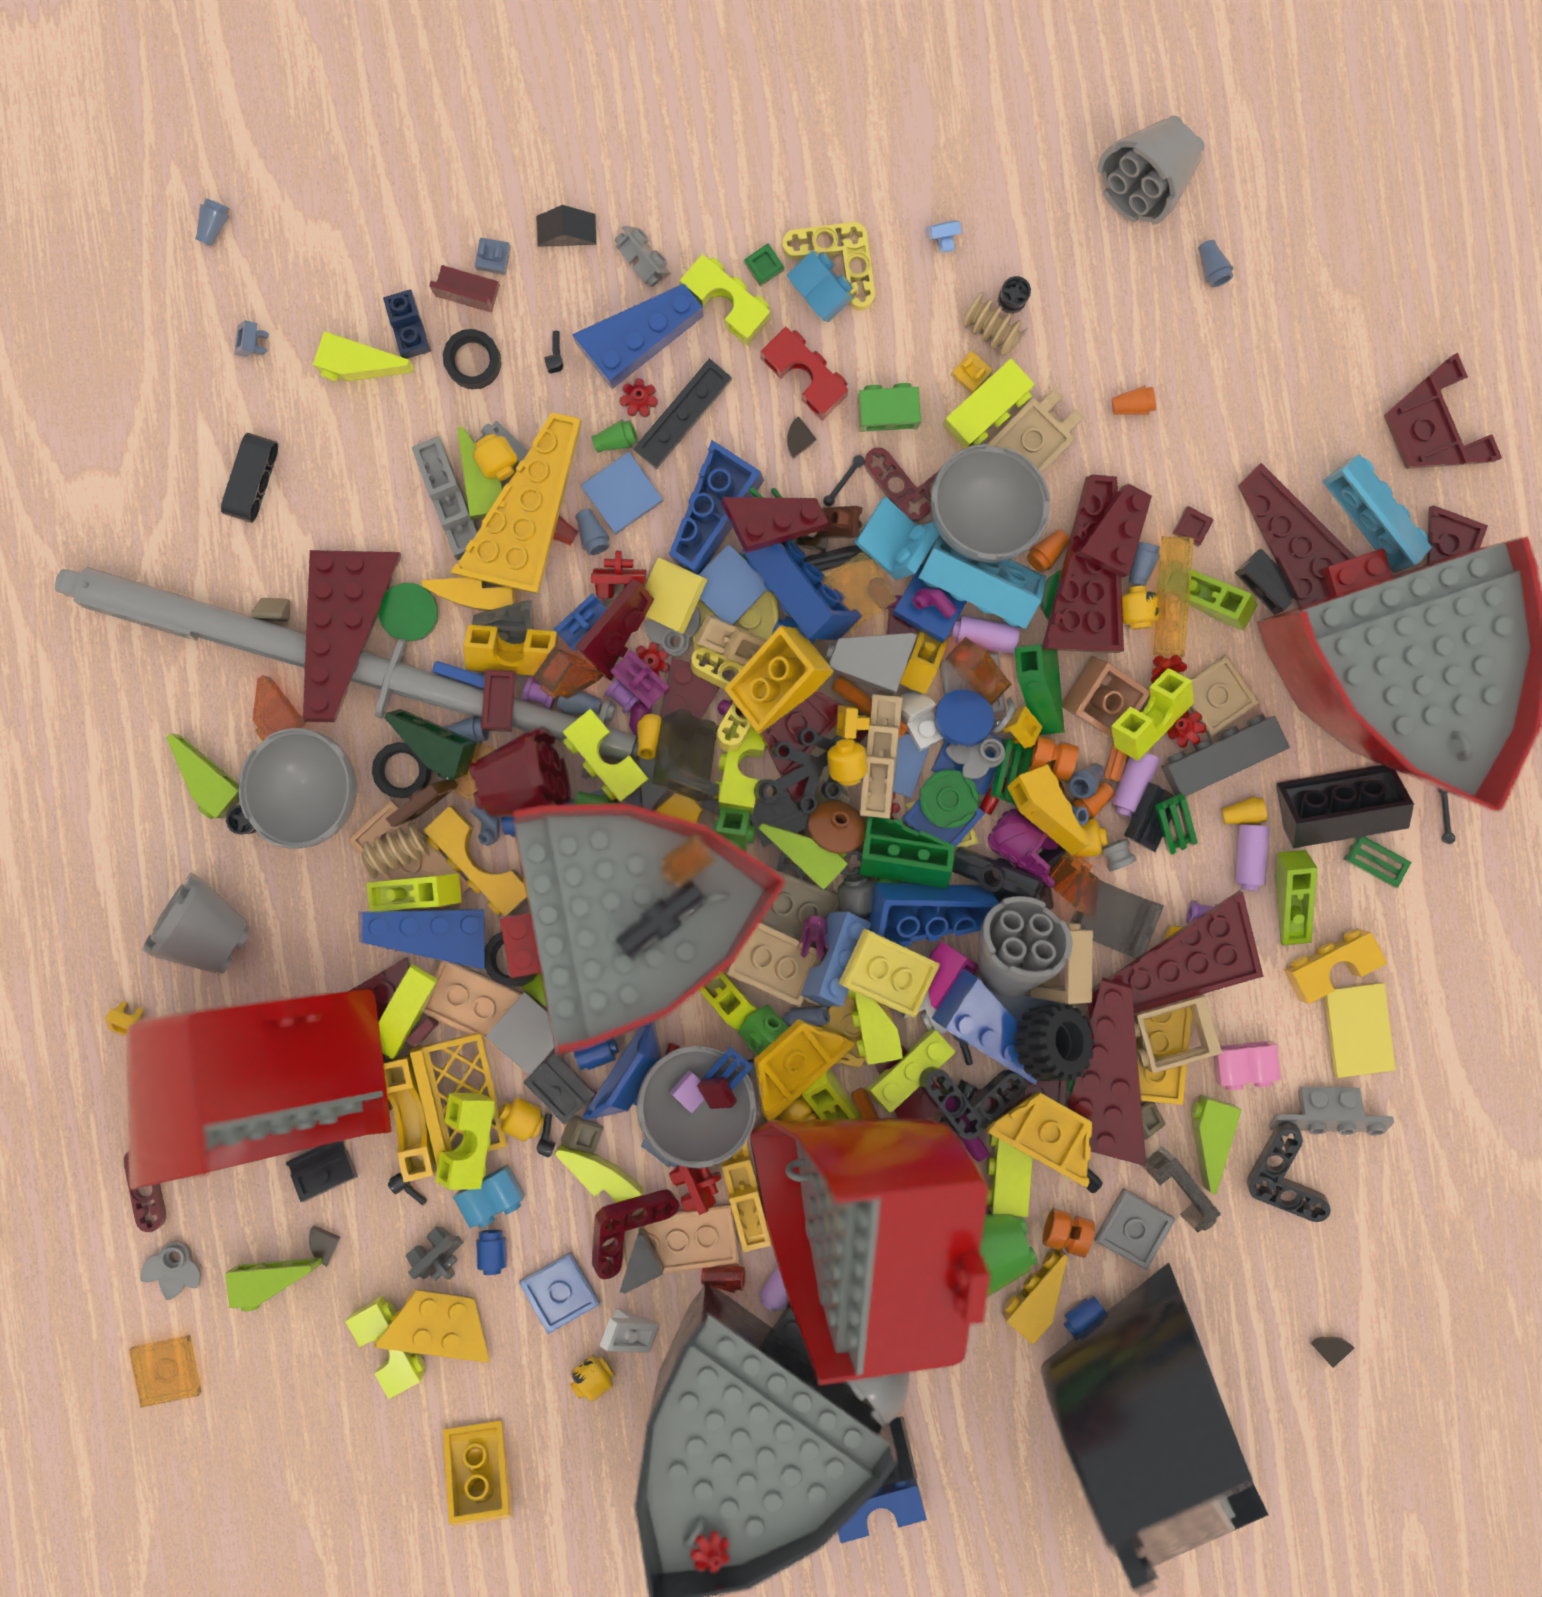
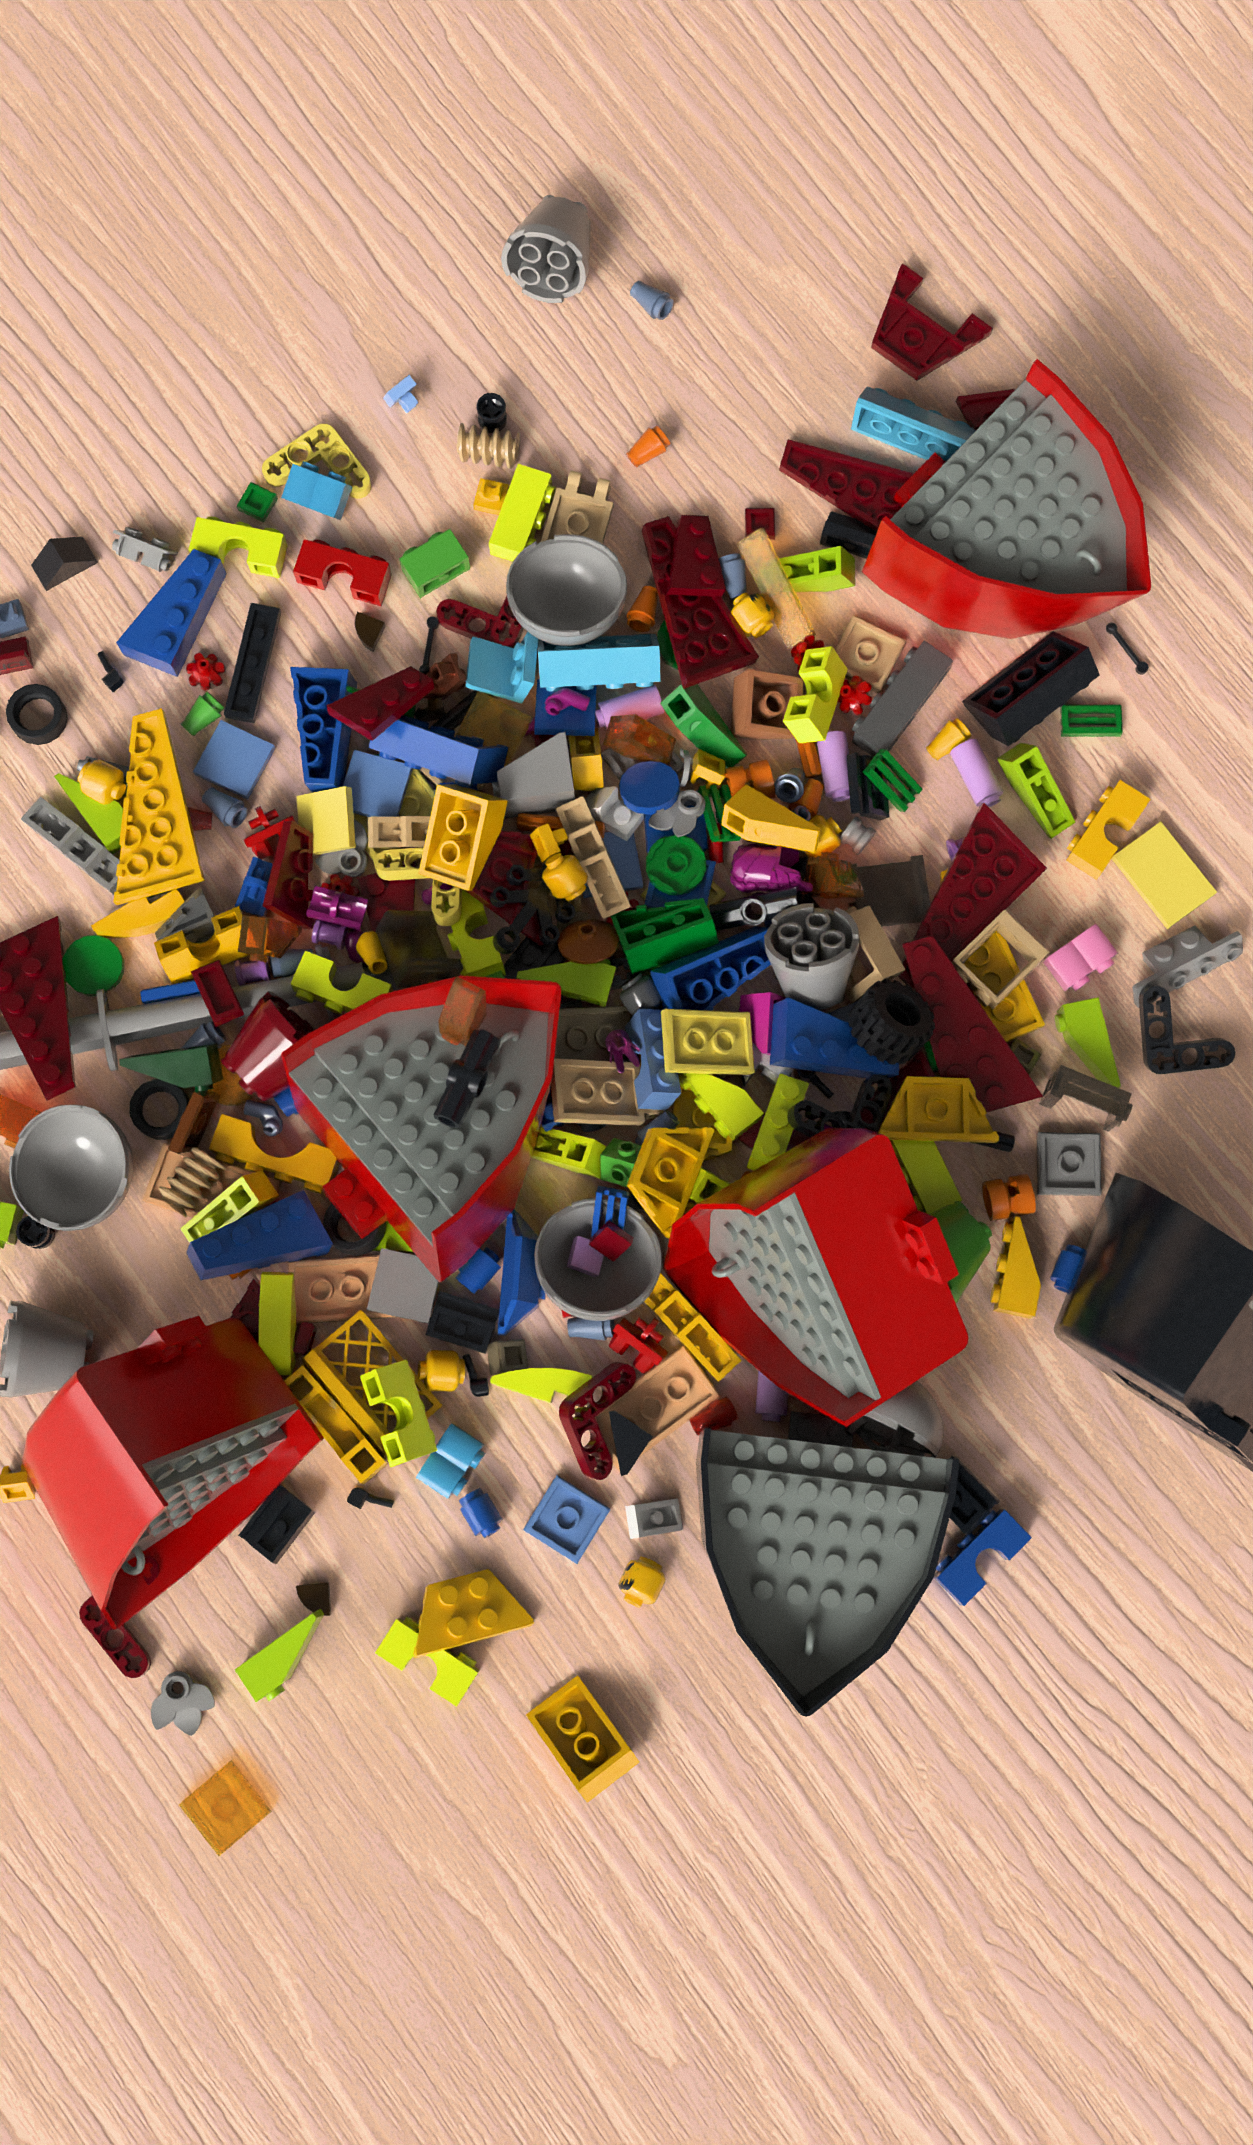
camera: 30 degrees left, 10 degrees down
dark grey hips [406,1227,464,1281] -> none
red plant [690,1531,730,1573] -> none

